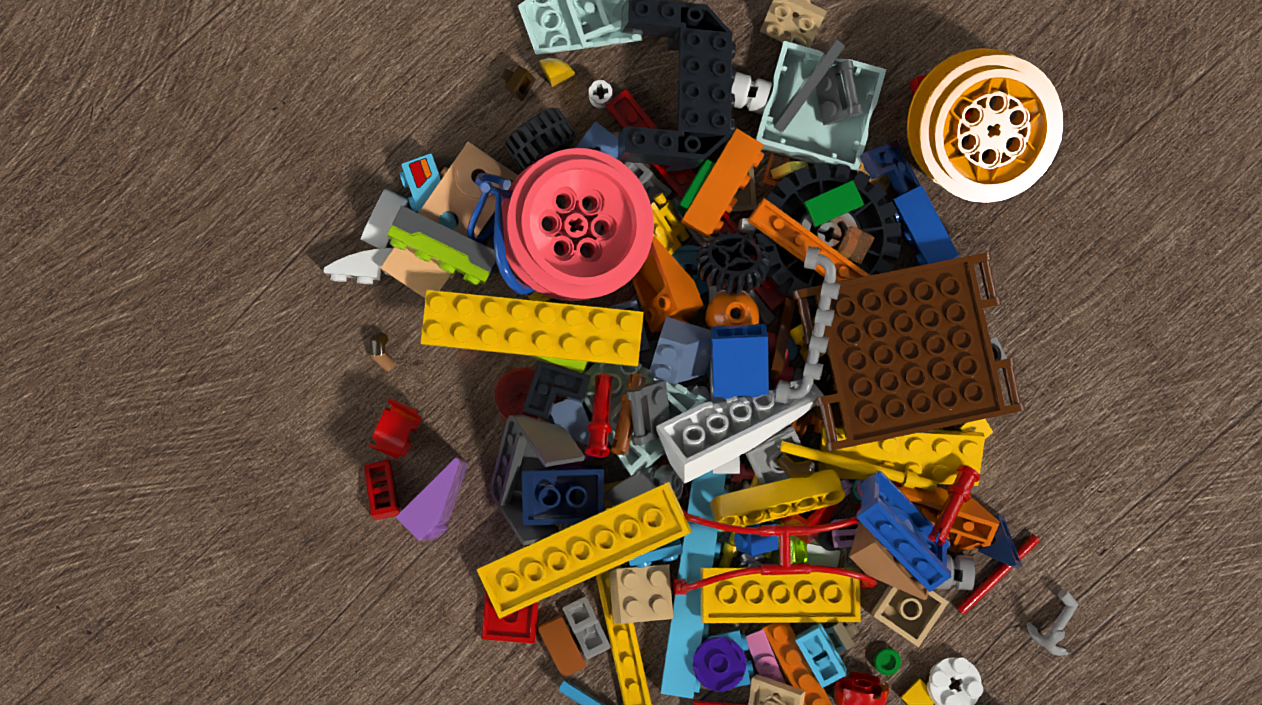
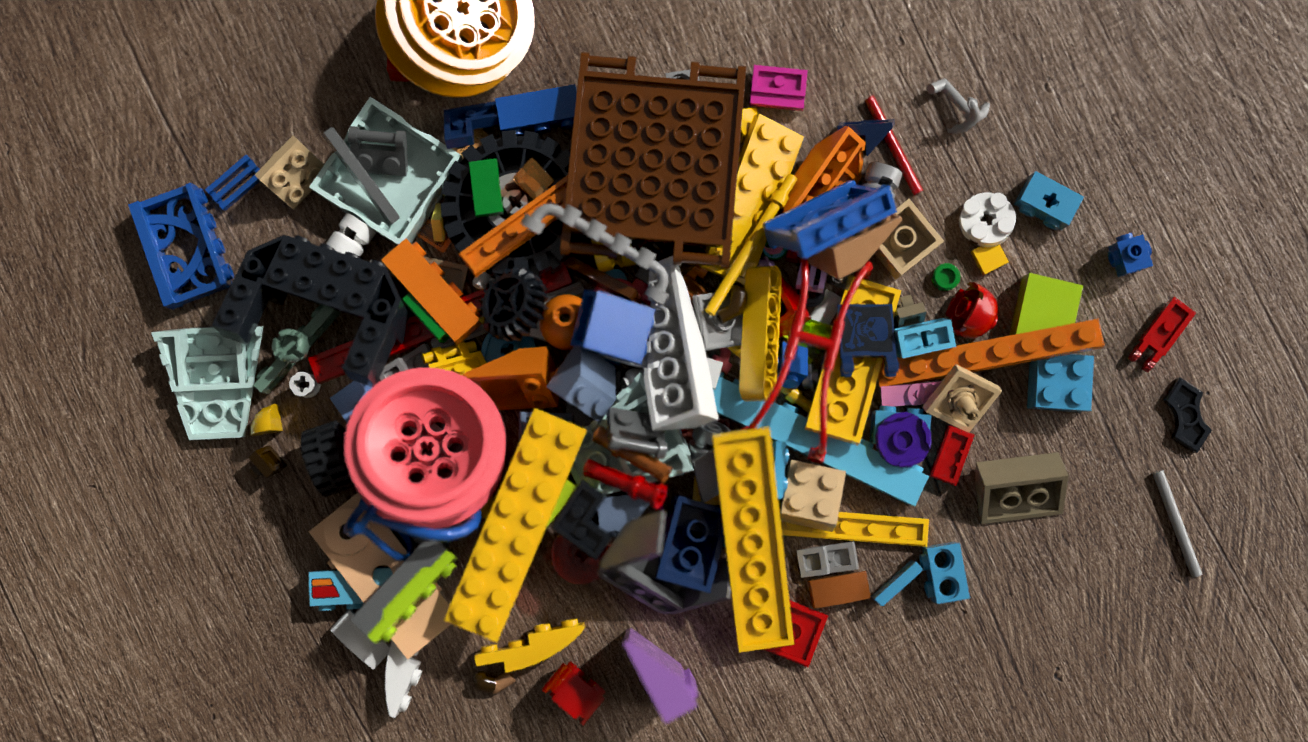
camera: 70 degrees left, 0 degrees up
red slope [363,460,400,520] -> none
red pin [928,465,981,545] -> none
none -> sand green plate [253,305,341,394]
none -> yellow slope [474,618,585,673]
none -> dark pink plate [750,65,808,111]
none -> flag [837,304,899,377]

